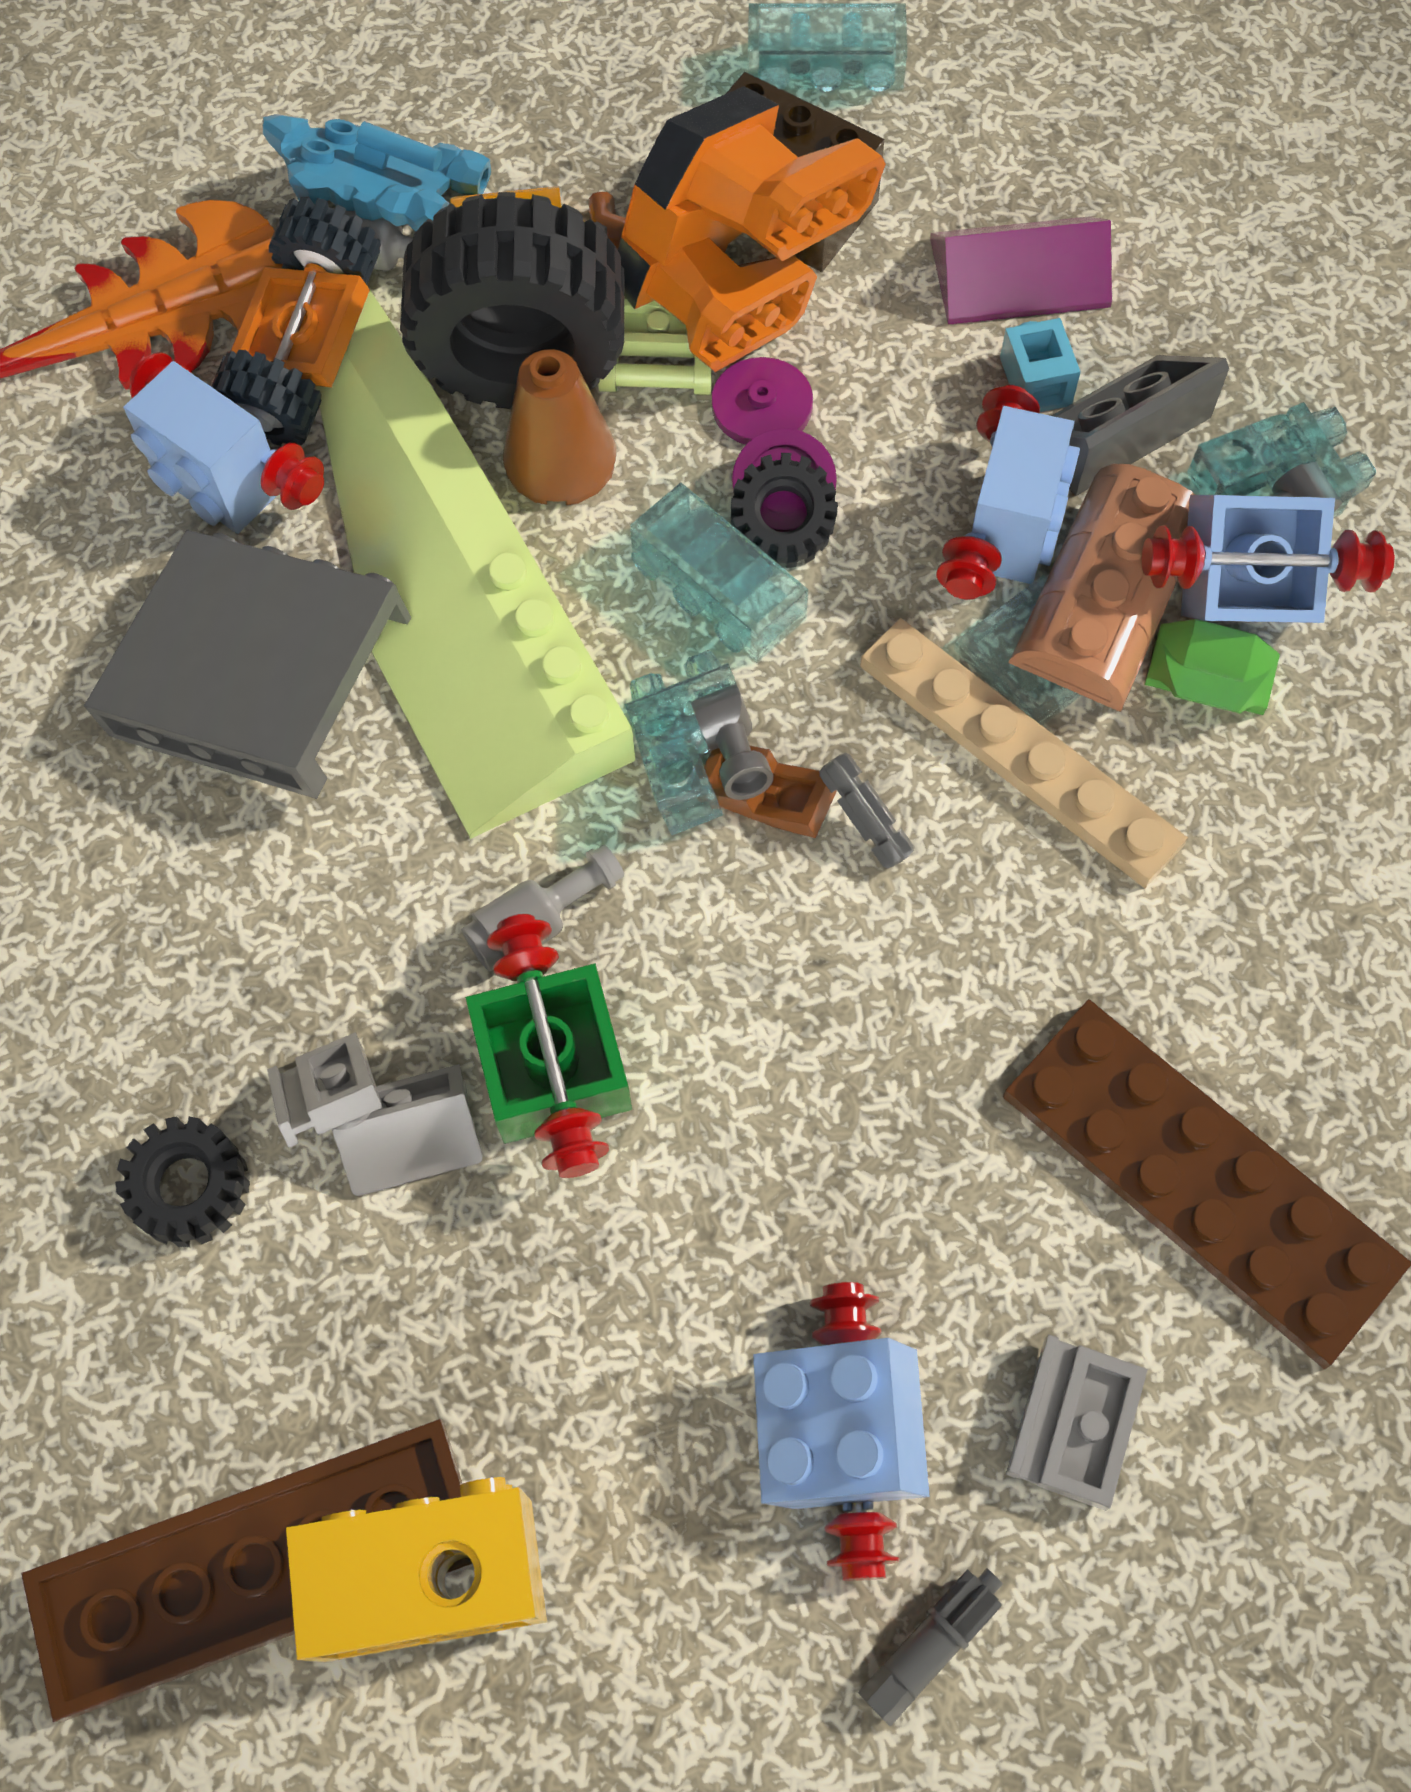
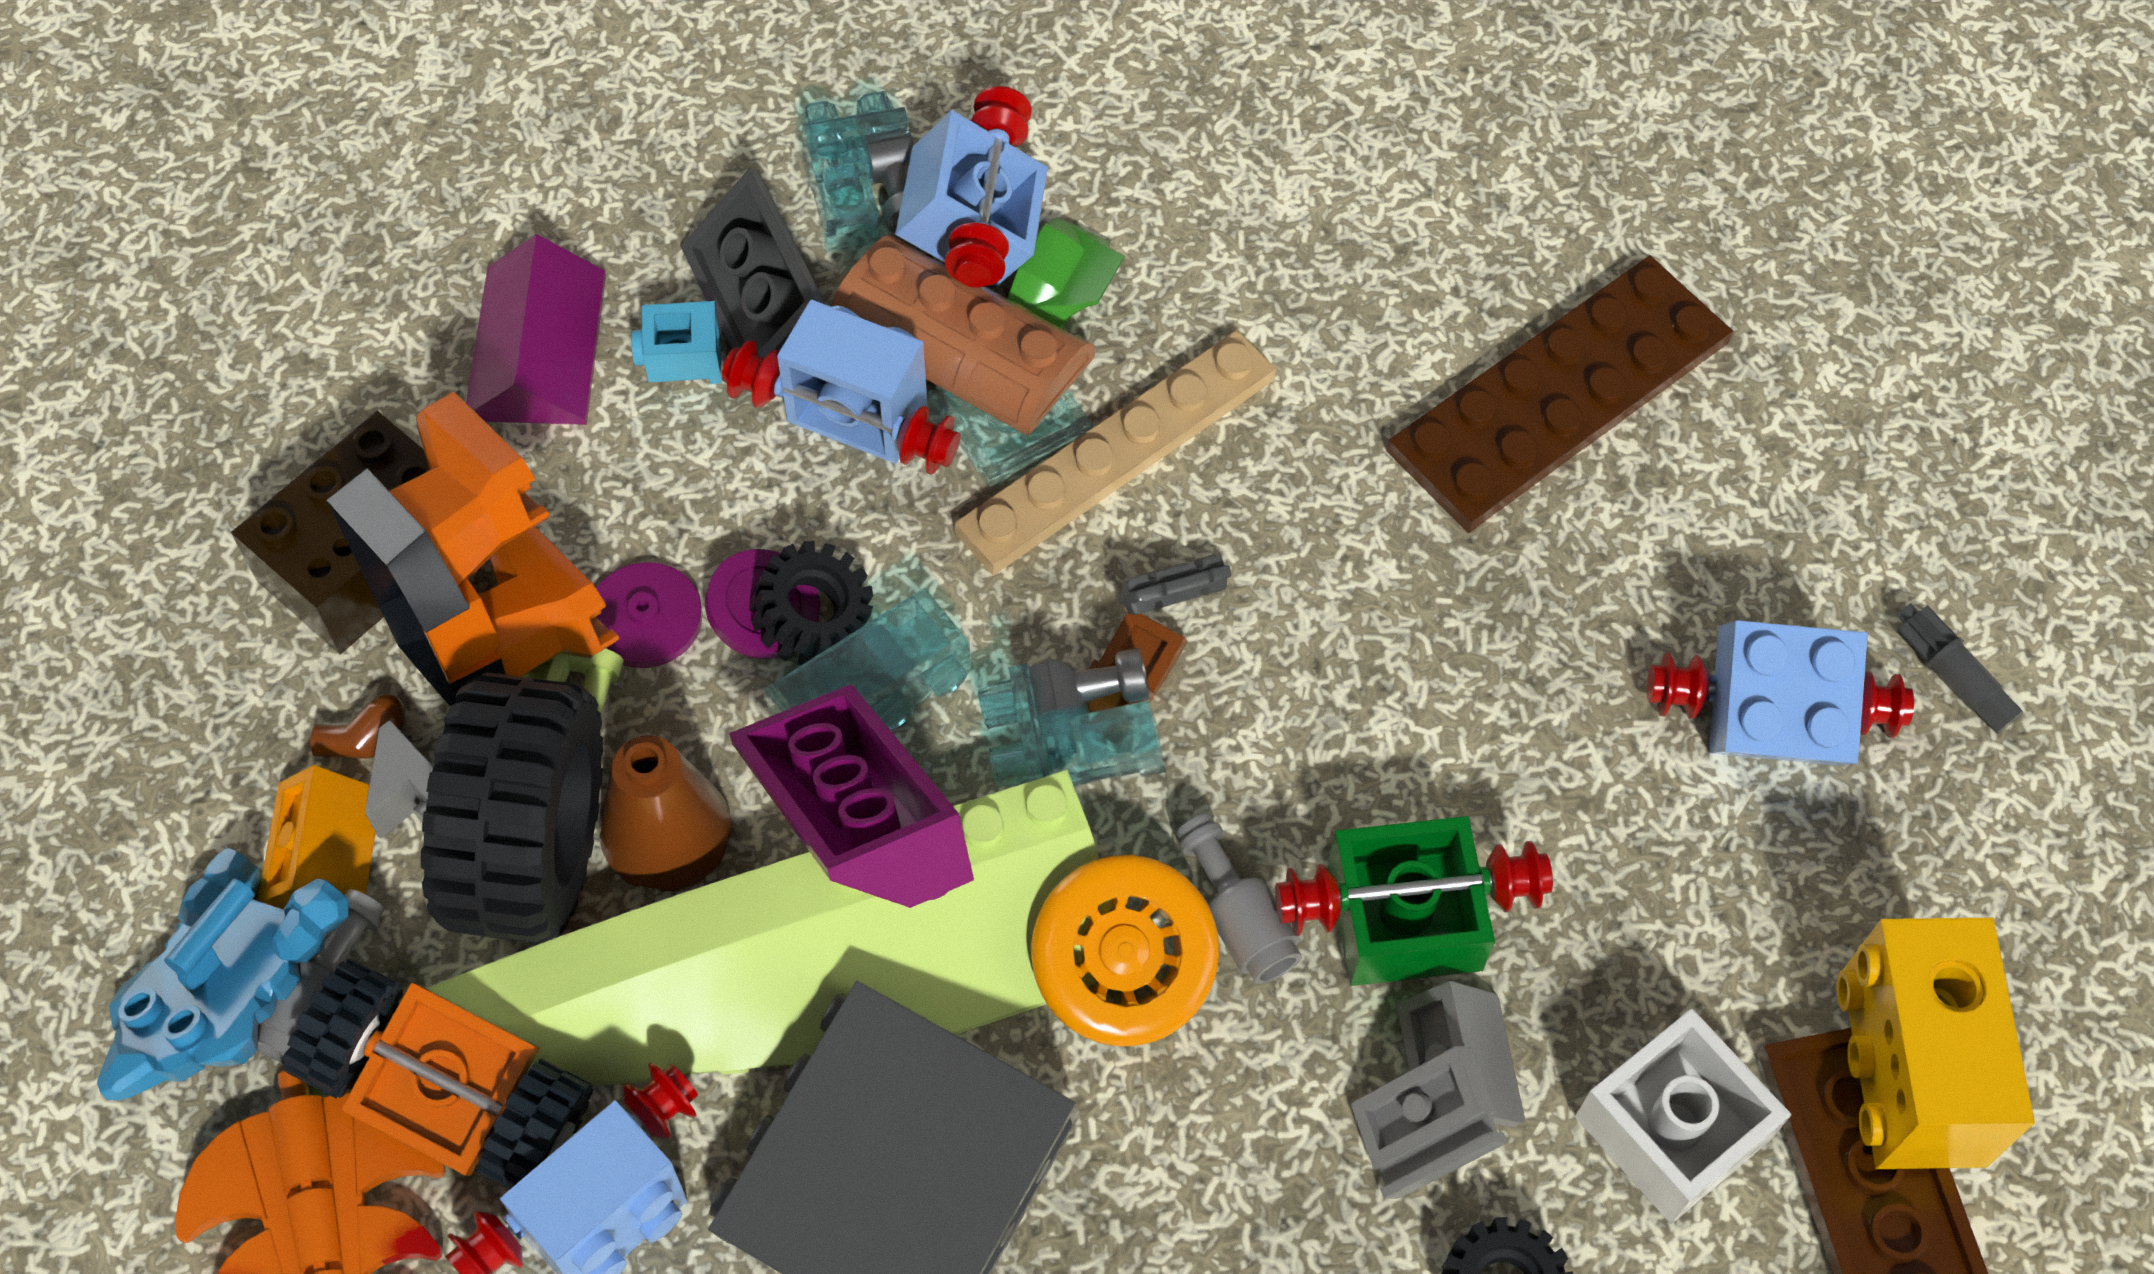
camera: 85 degrees left, 5 degrees down
clear light blue brick [748,3,907,92] -> none
light grey plate [1005,1335,1148,1511] -> none
none -> magenta slope [729,684,974,908]
none -> light orange wheel [1031,855,1219,1047]
none -> white brick [1575,1008,1792,1224]

